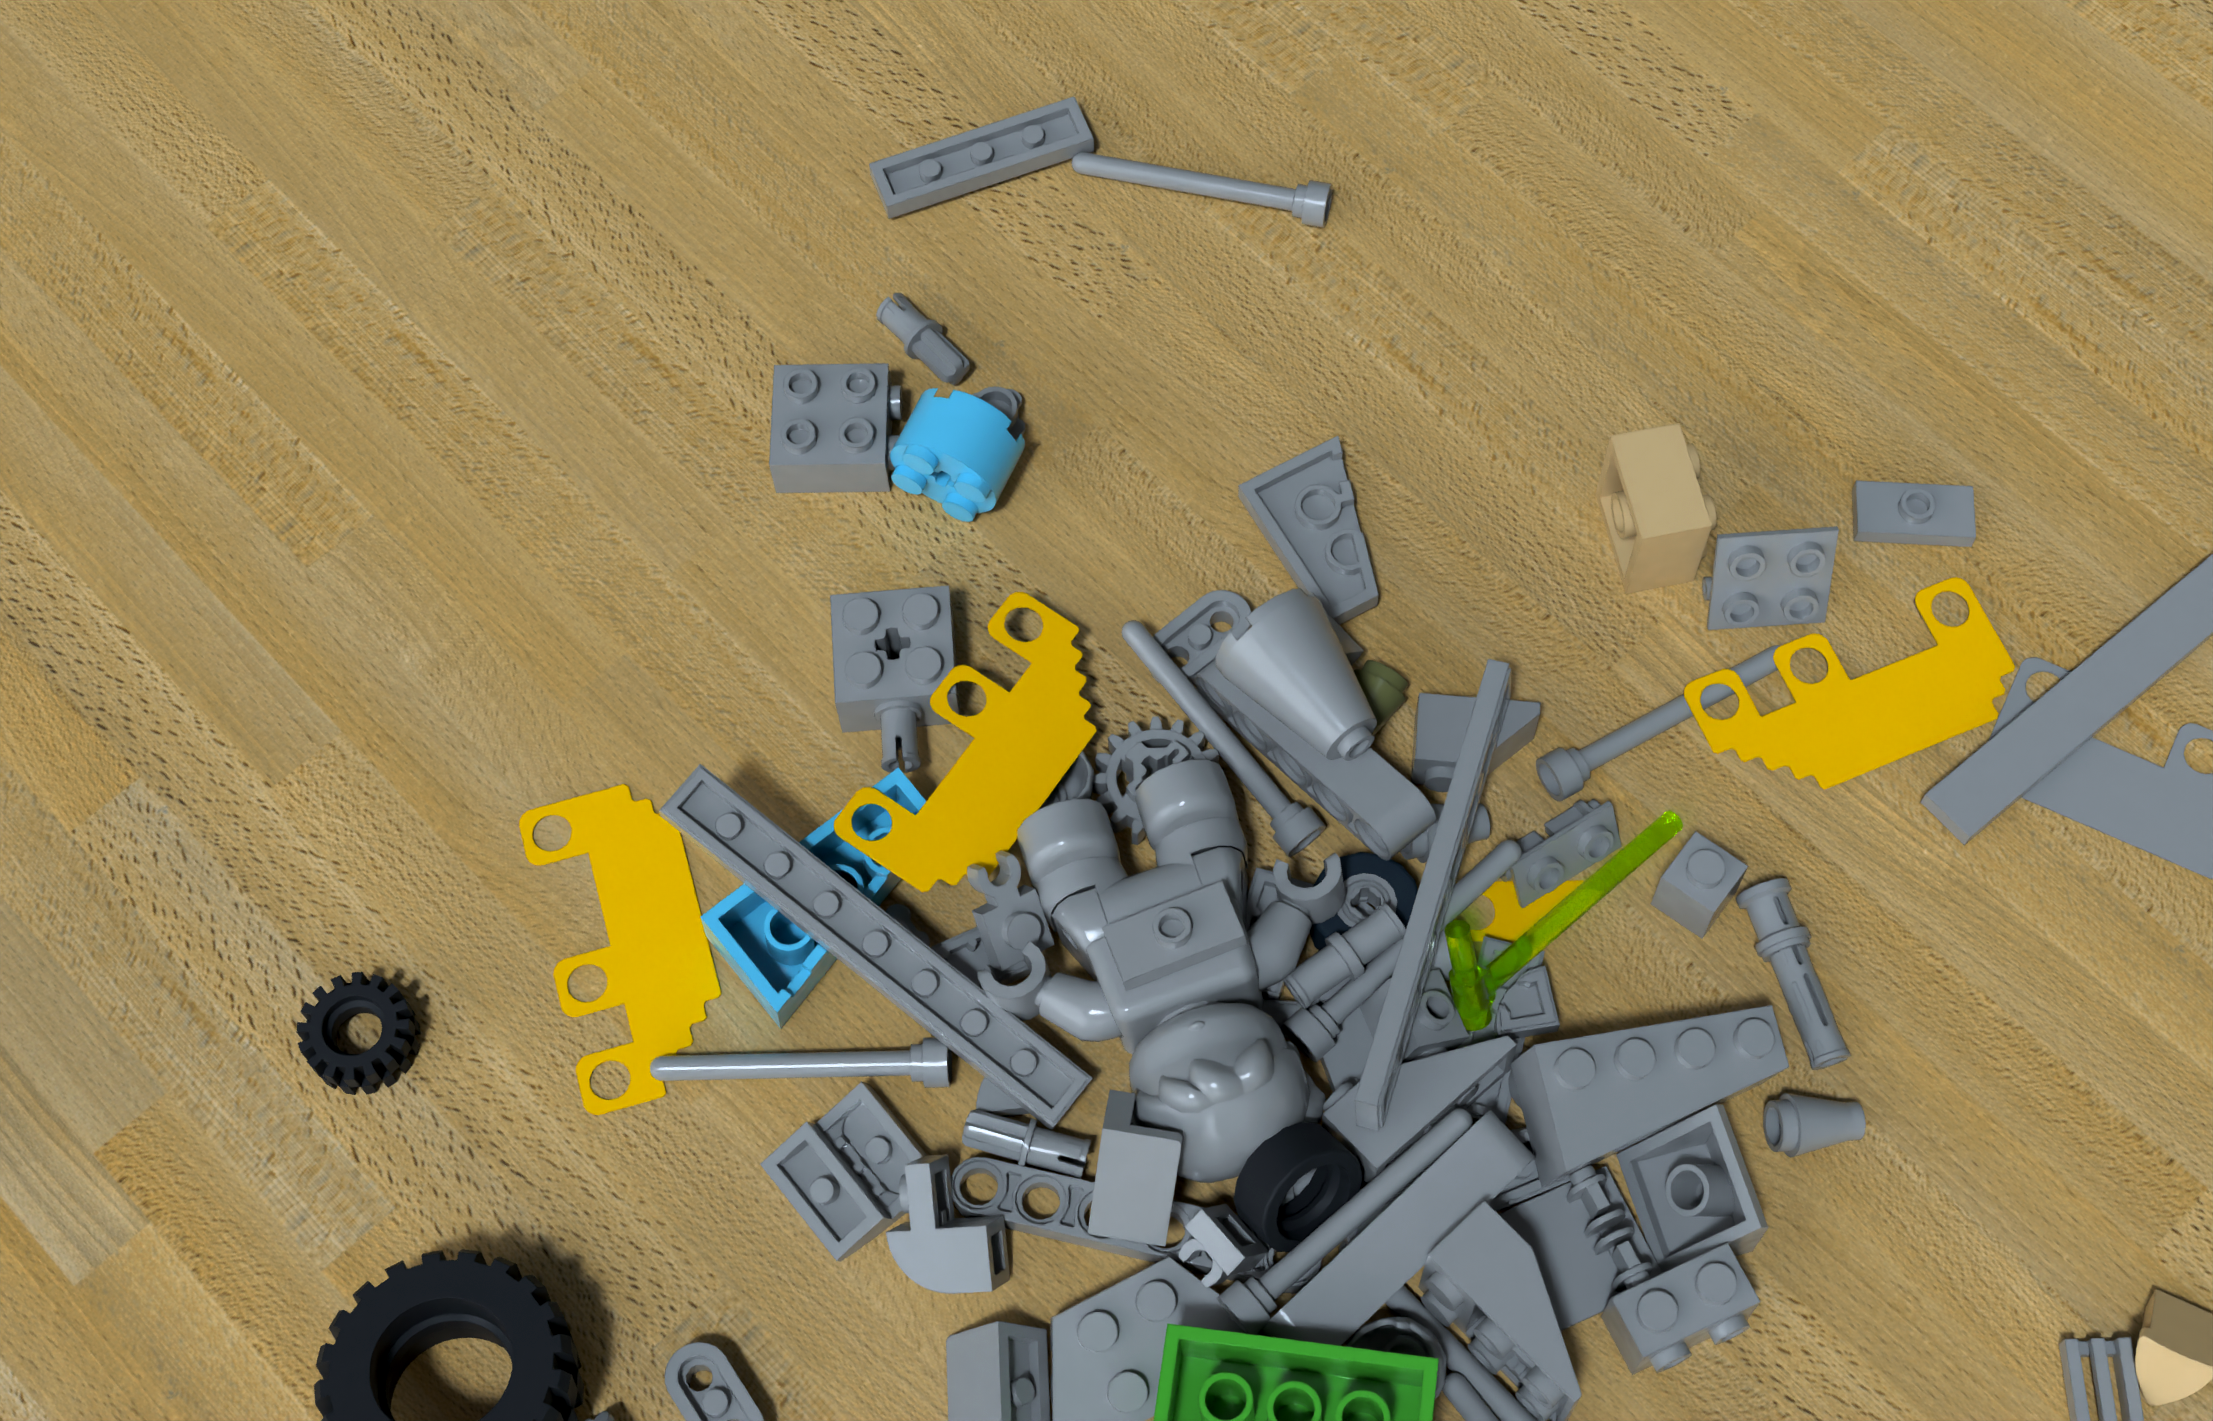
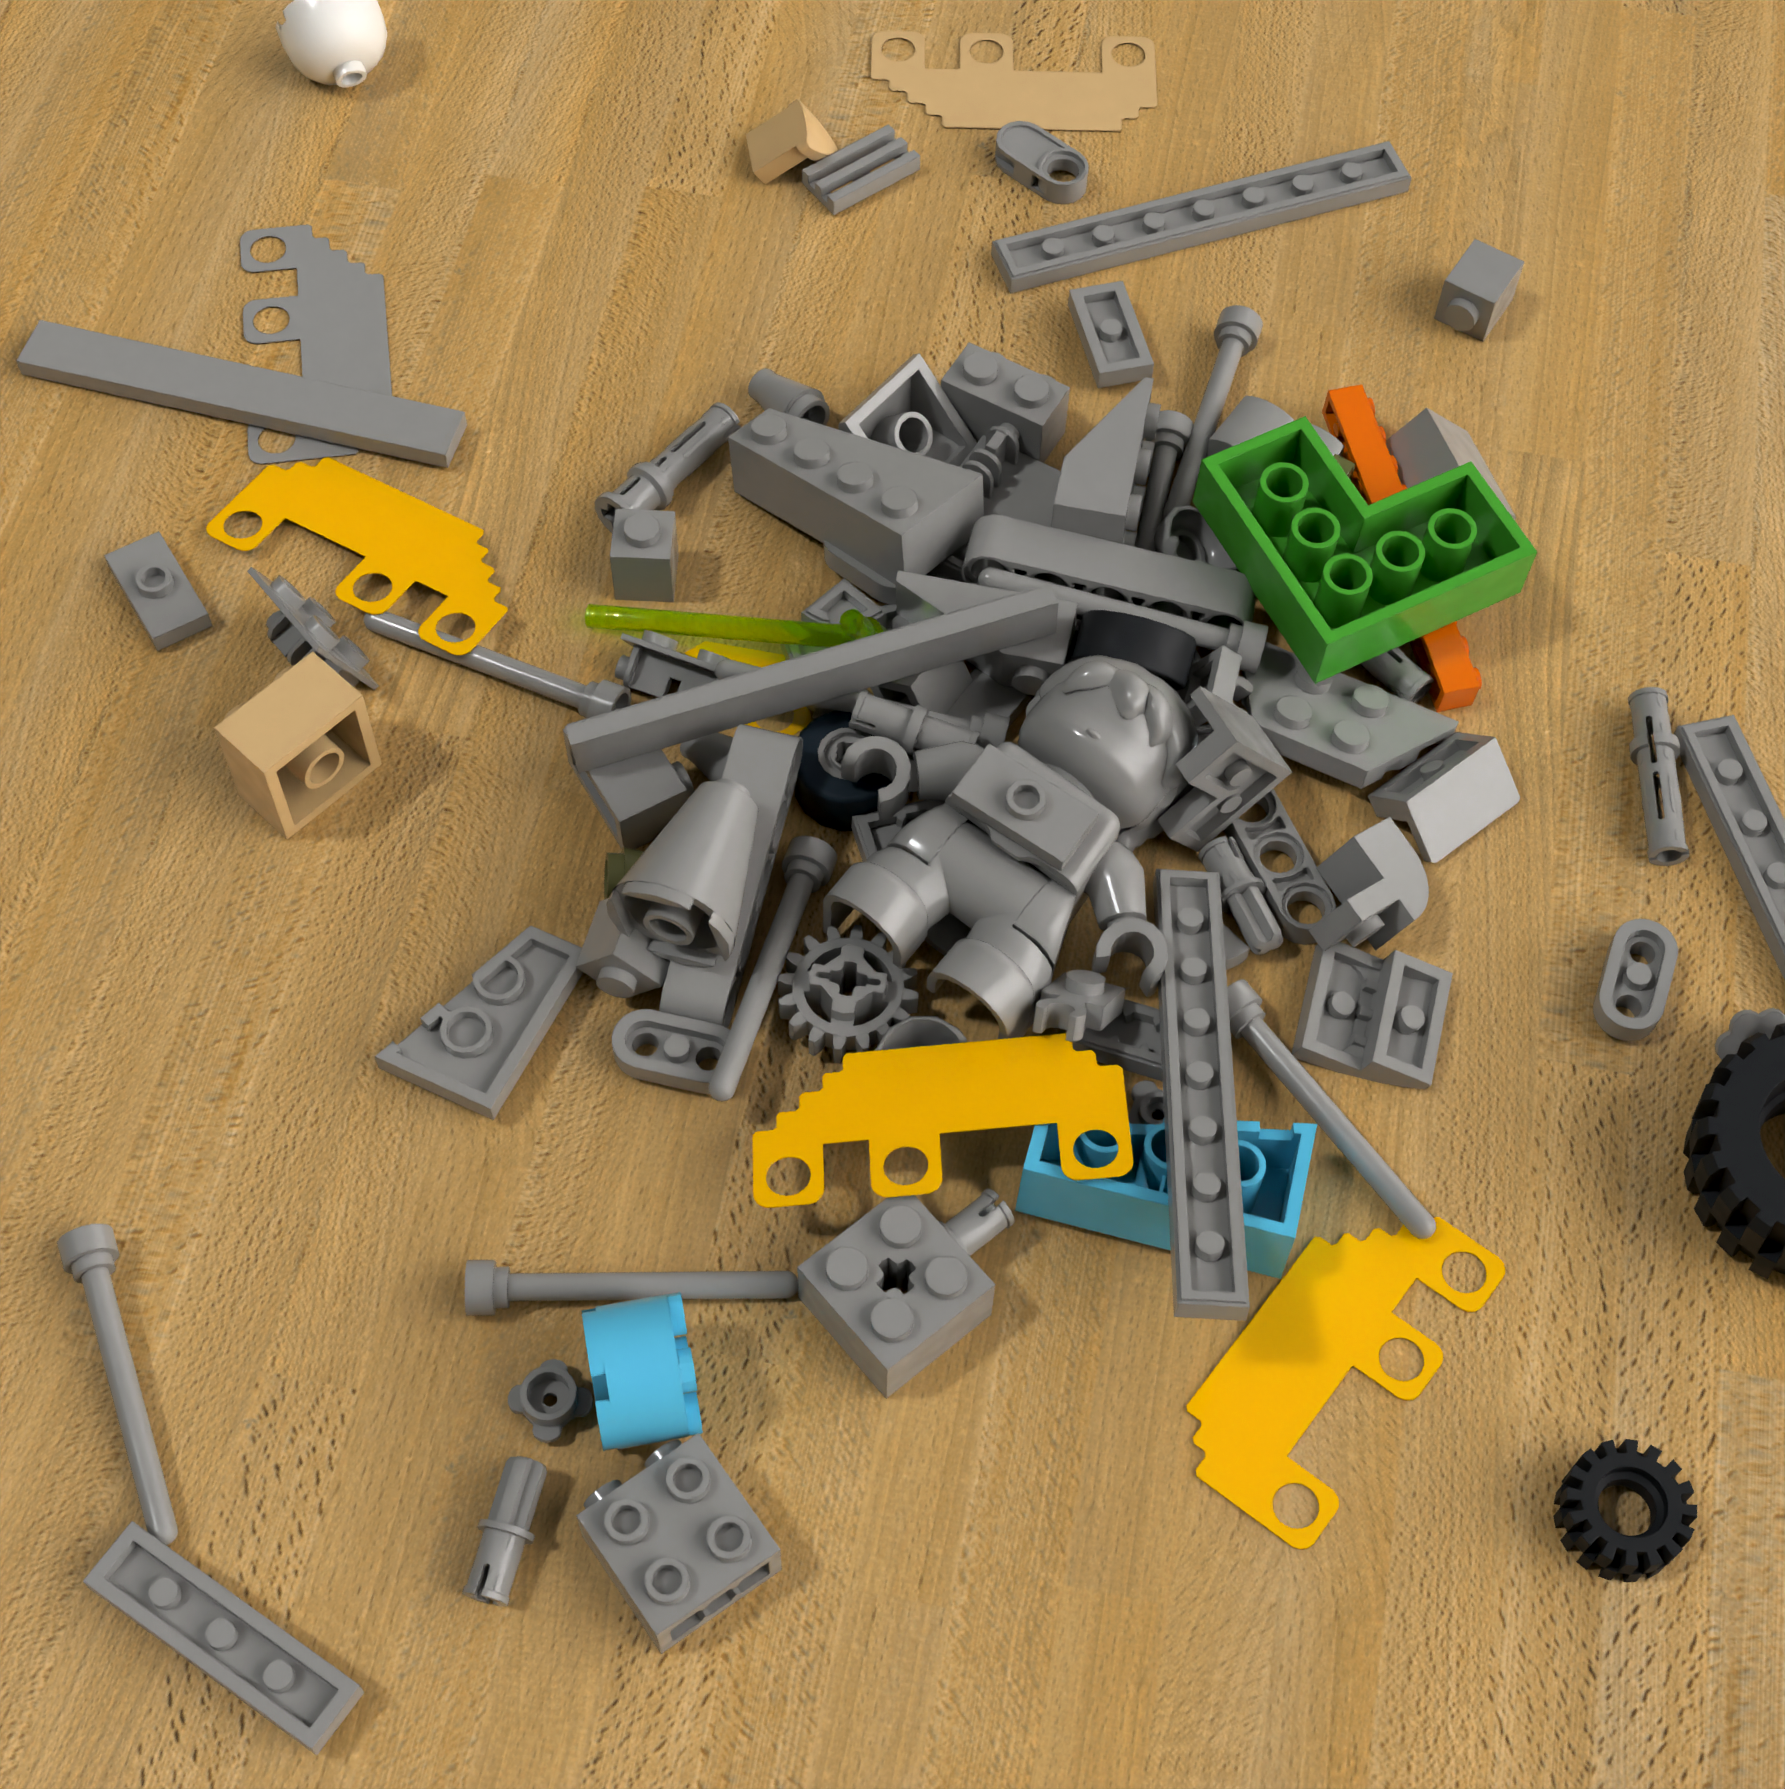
camera: 130 degrees left, 5 degrees down
none -> light grey piece [465,1260,798,1316]

